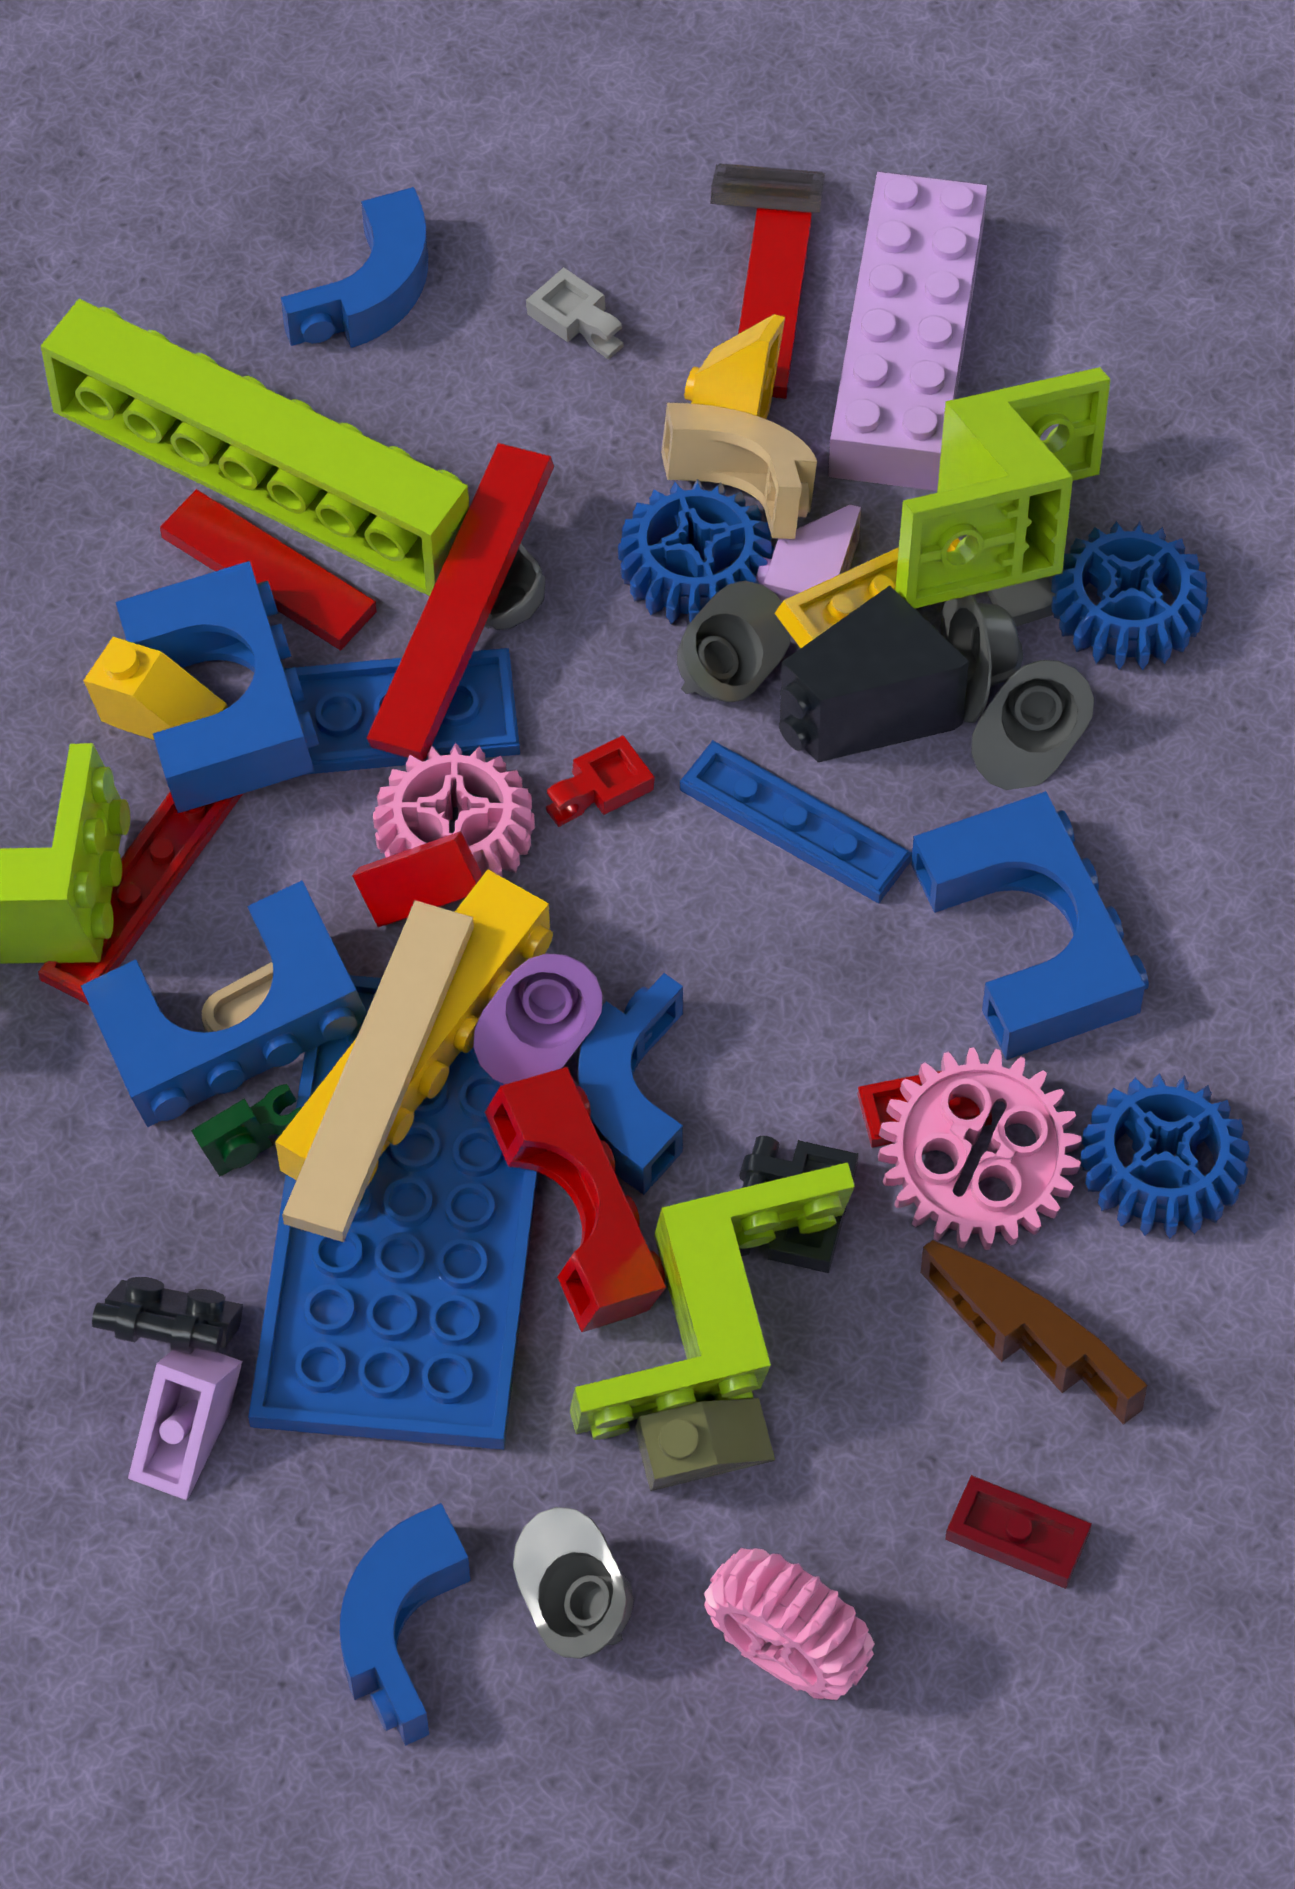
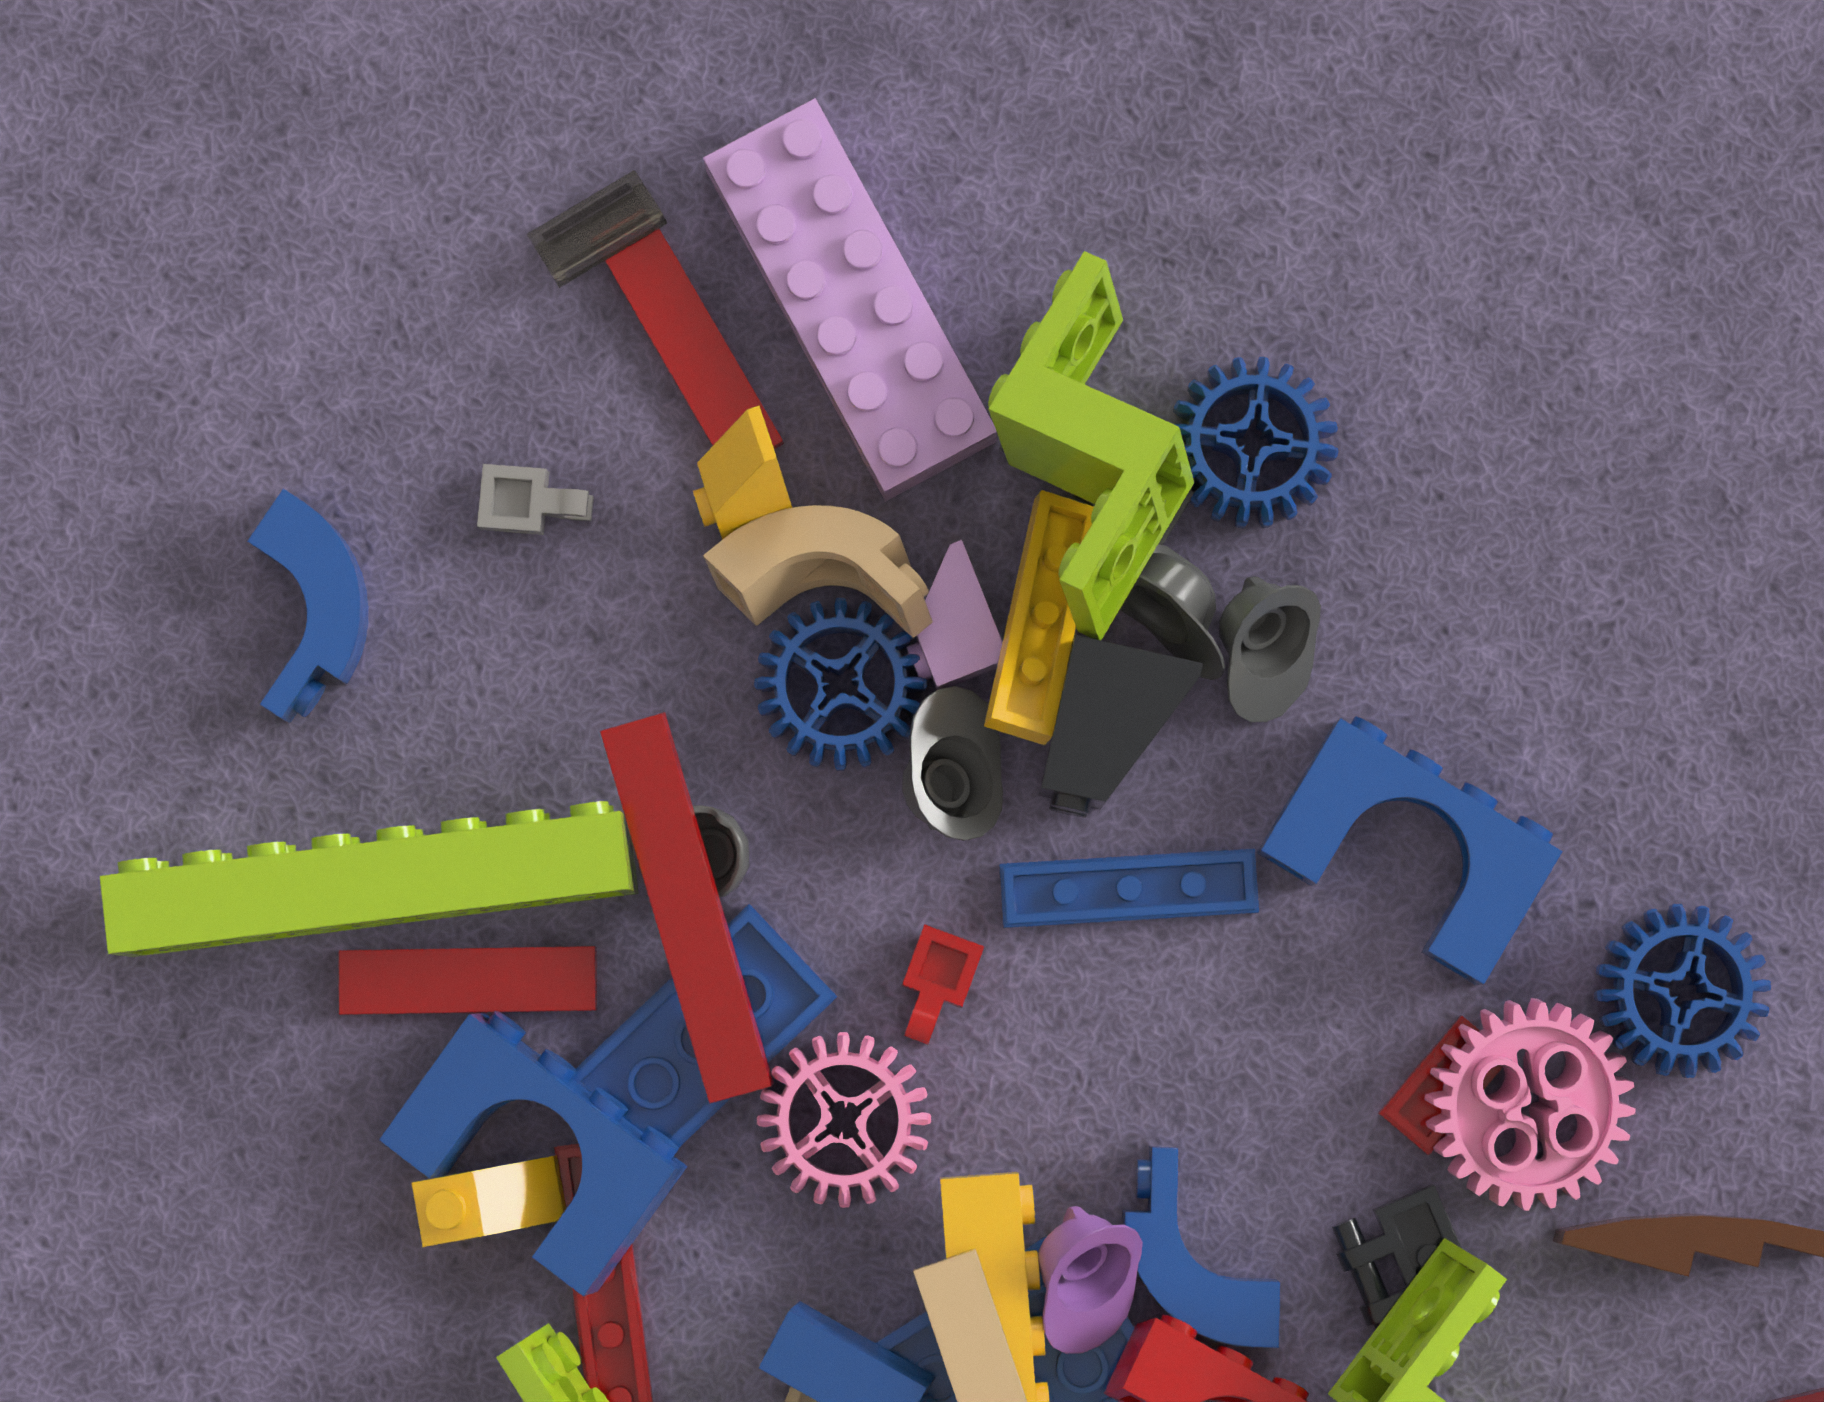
camera: 35 degrees left, 25 degrees up
red tile [352,831,483,928] -> none

